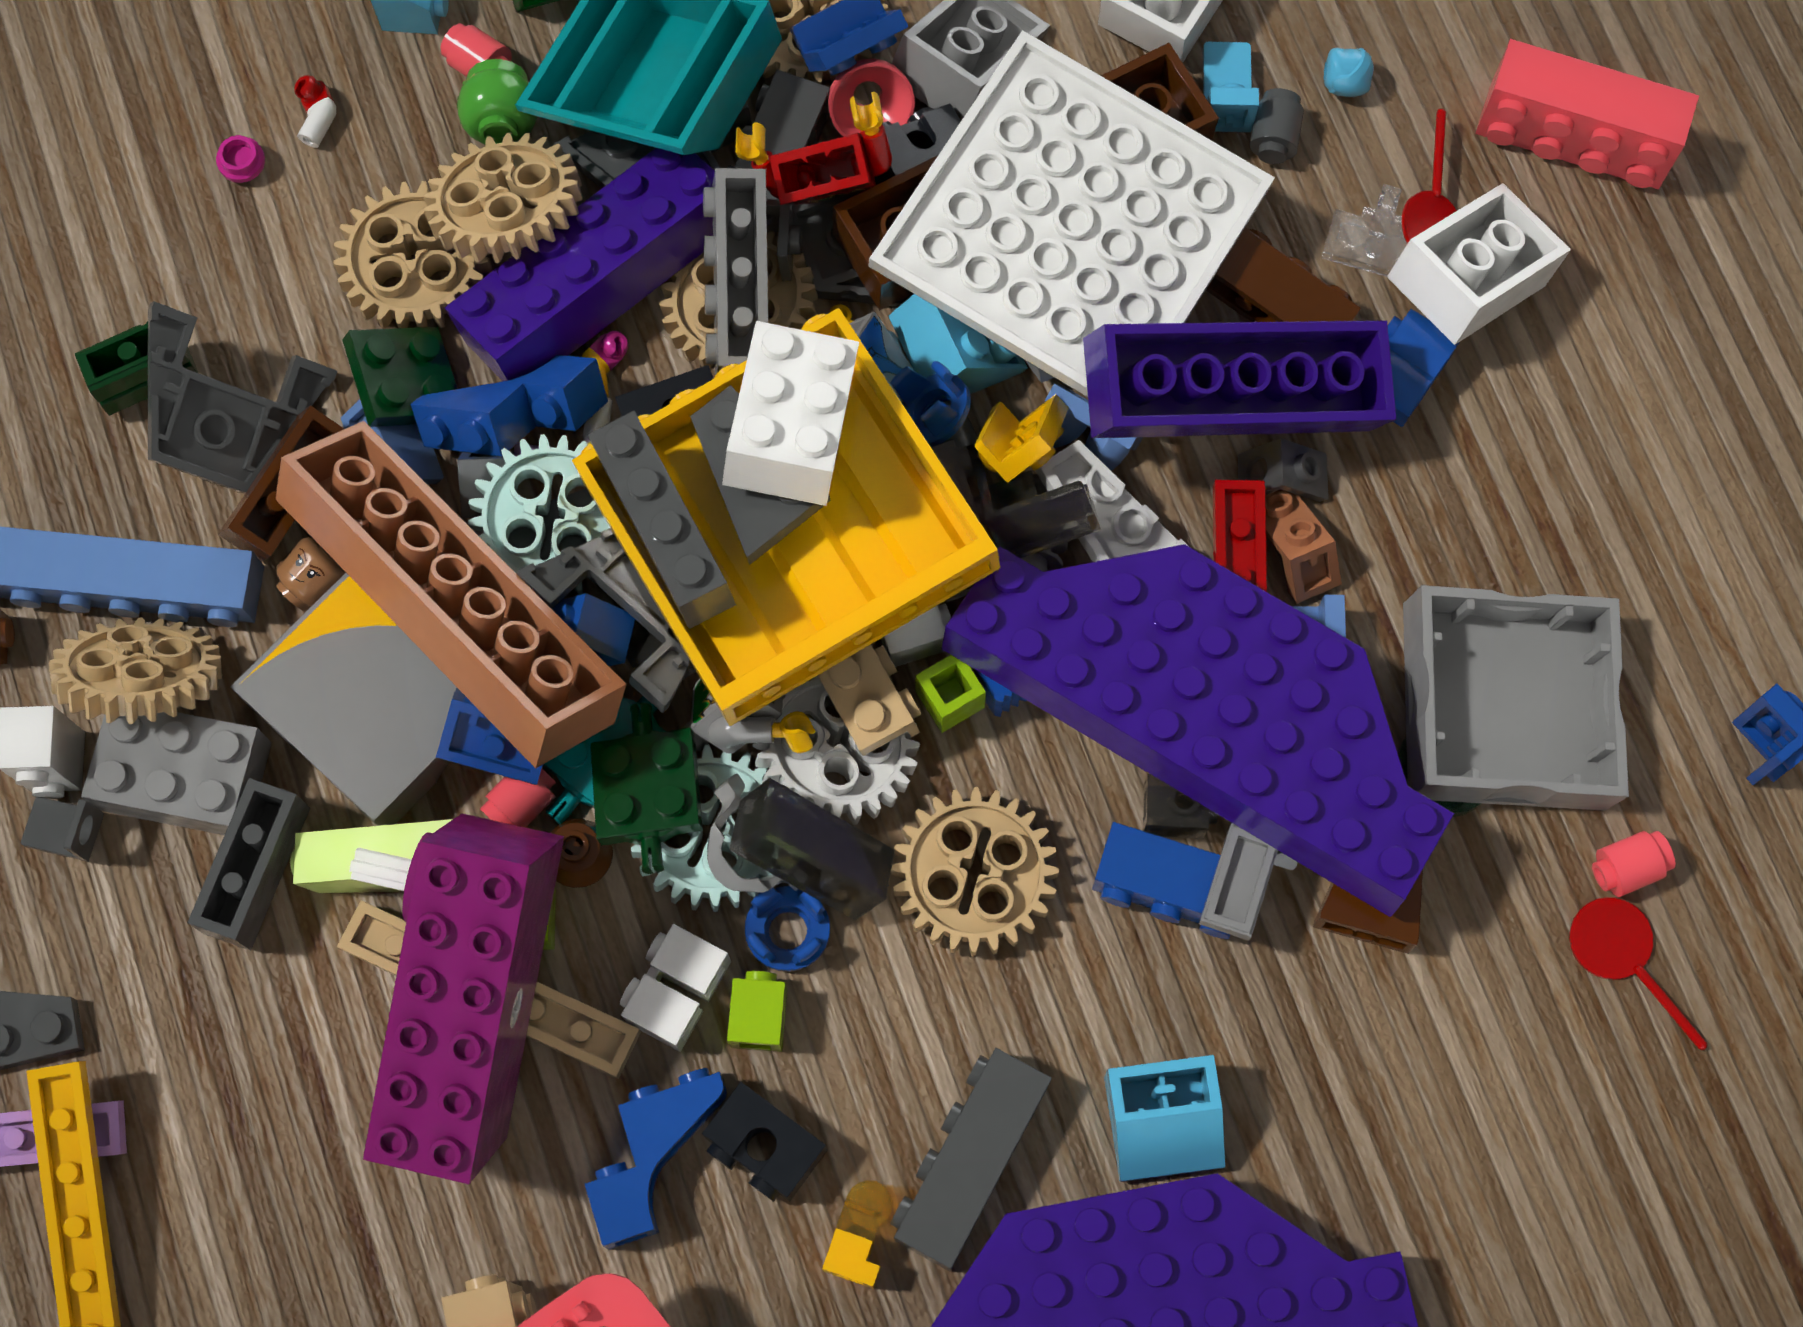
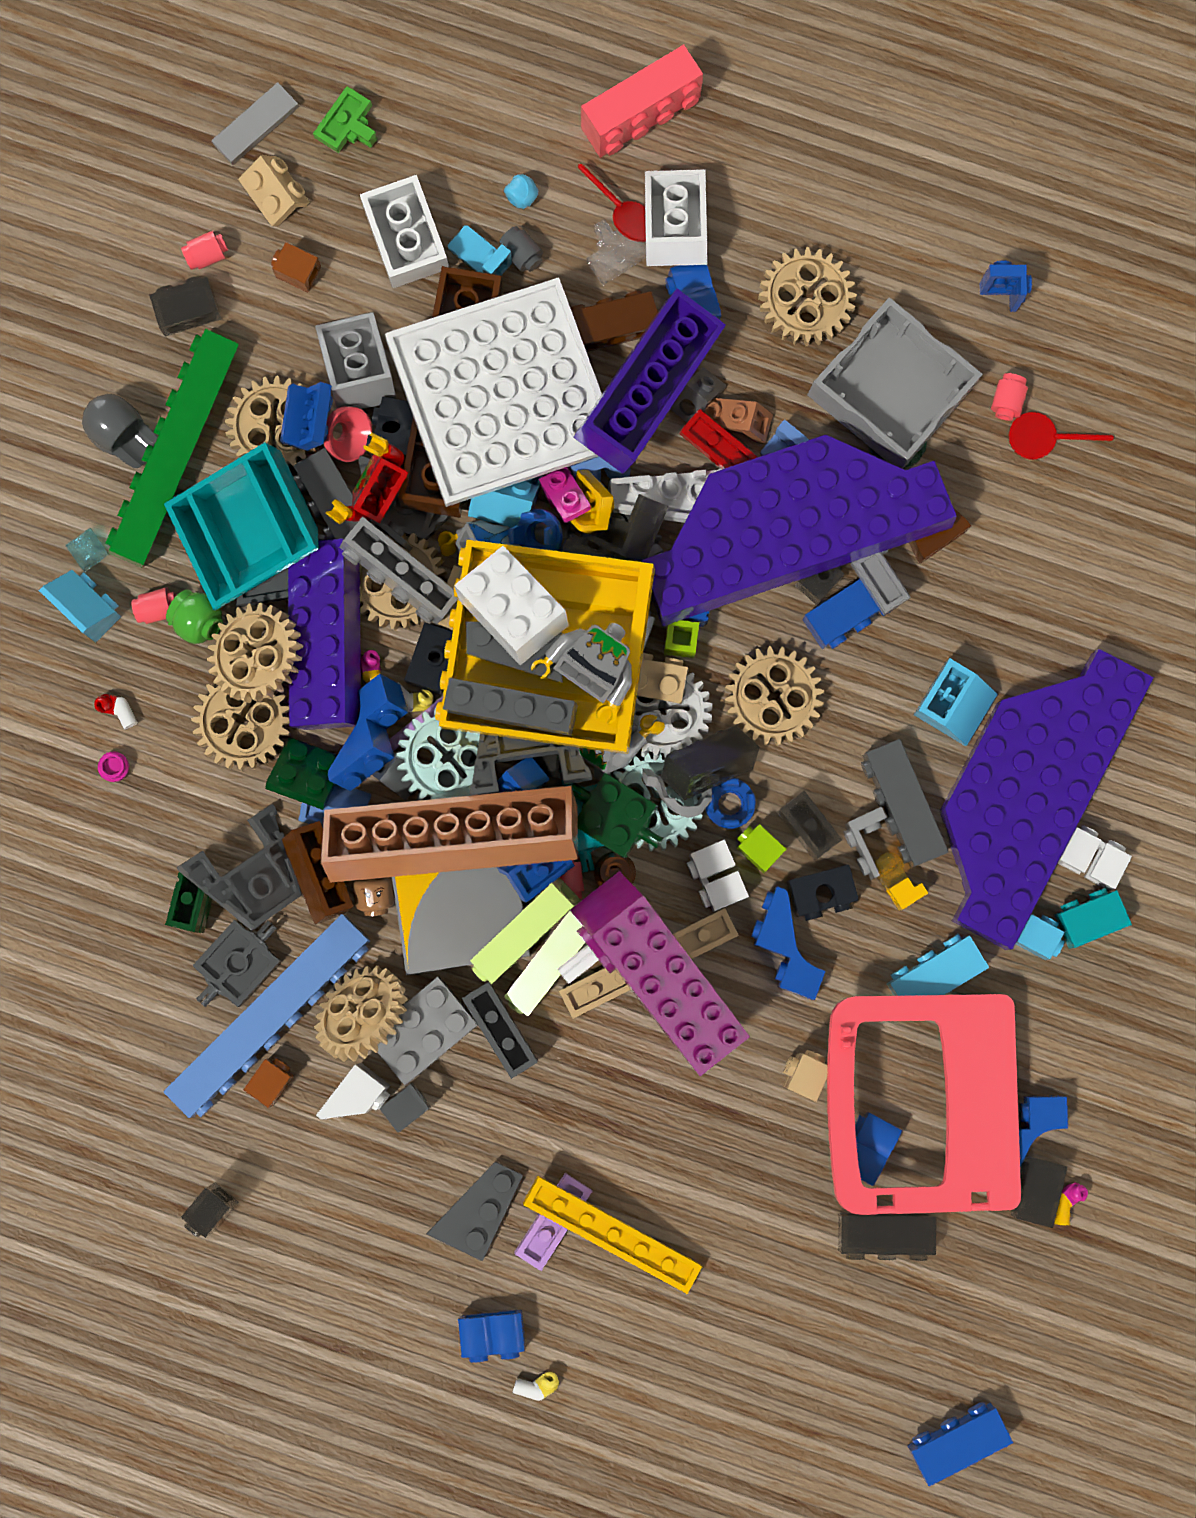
camera: 55 degrees left, 10 degrees up
none -> dark grey plate [192,920,281,1007]
none -> yellowish green slope [470,878,581,984]
none -> light grey torso [531,623,632,724]
none -> dark pink bracket [539,467,591,522]
none -> tan gear [758,247,857,346]
none -> clear smoke brick [777,791,842,861]
none -> light grey bracket [843,807,887,880]

